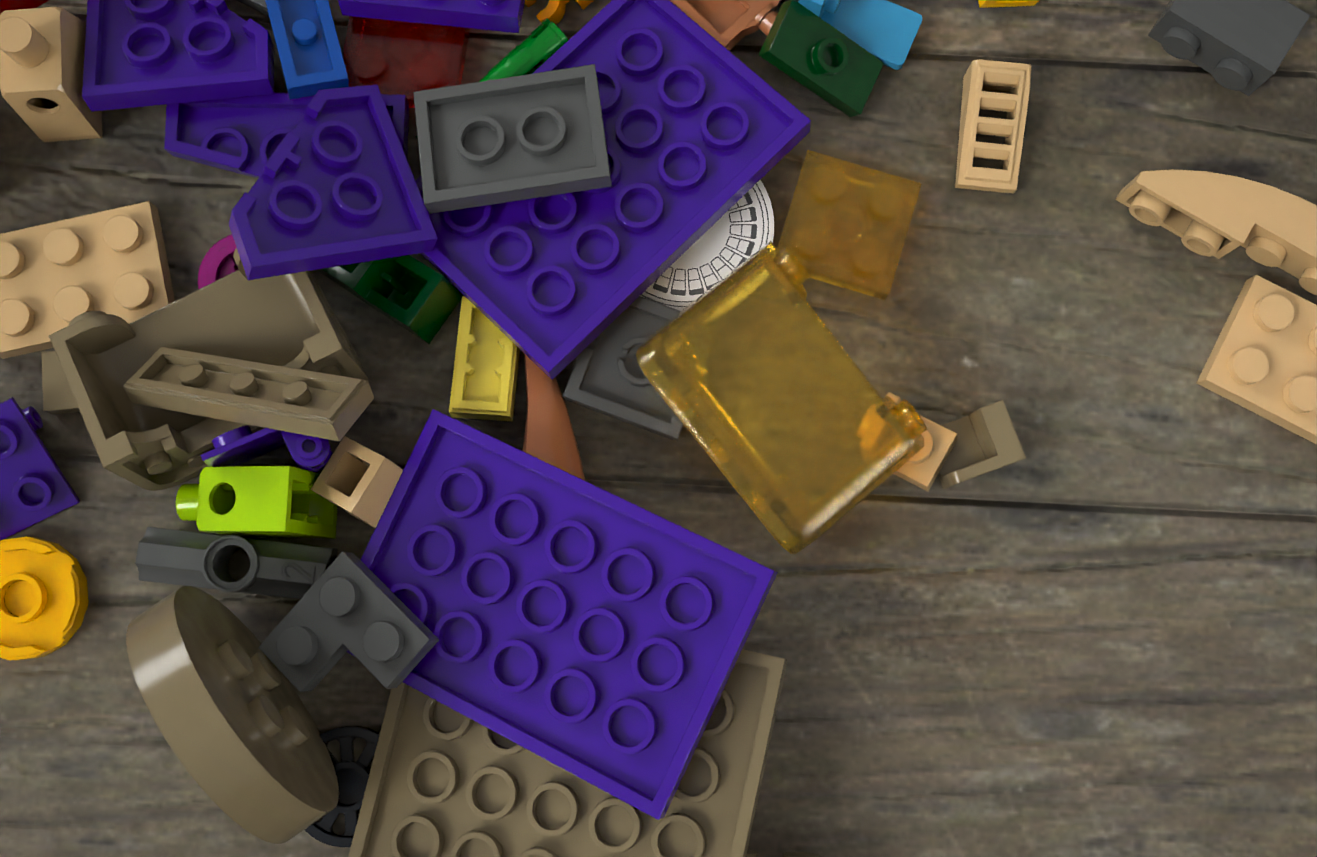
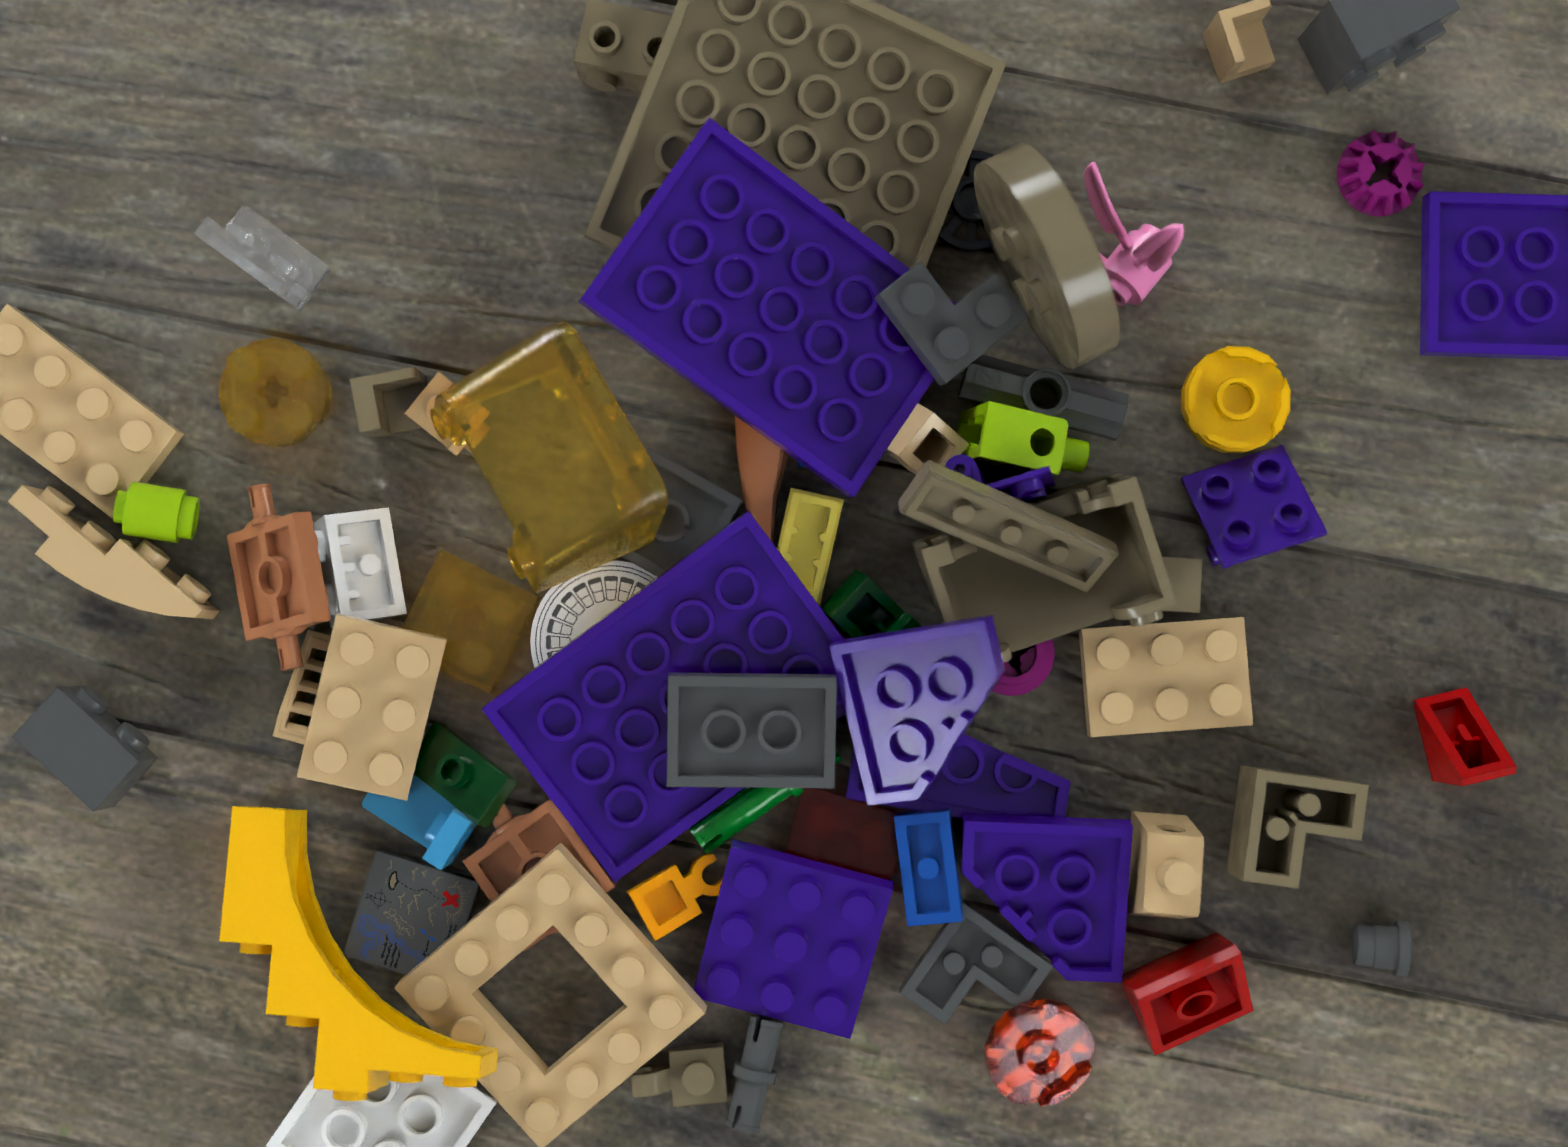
camera: 170 degrees left, 5 degrees up
none -> lime brick [113,481,200,543]
none -> clear bracket [194,206,330,311]
none -> clear yellow plate [219,338,332,448]
none -> nougat plate [226,484,331,671]
none -> tan plate [296,613,447,801]
none -> white bracket [314,507,407,628]
none -> bright pink plant [1084,162,1184,306]

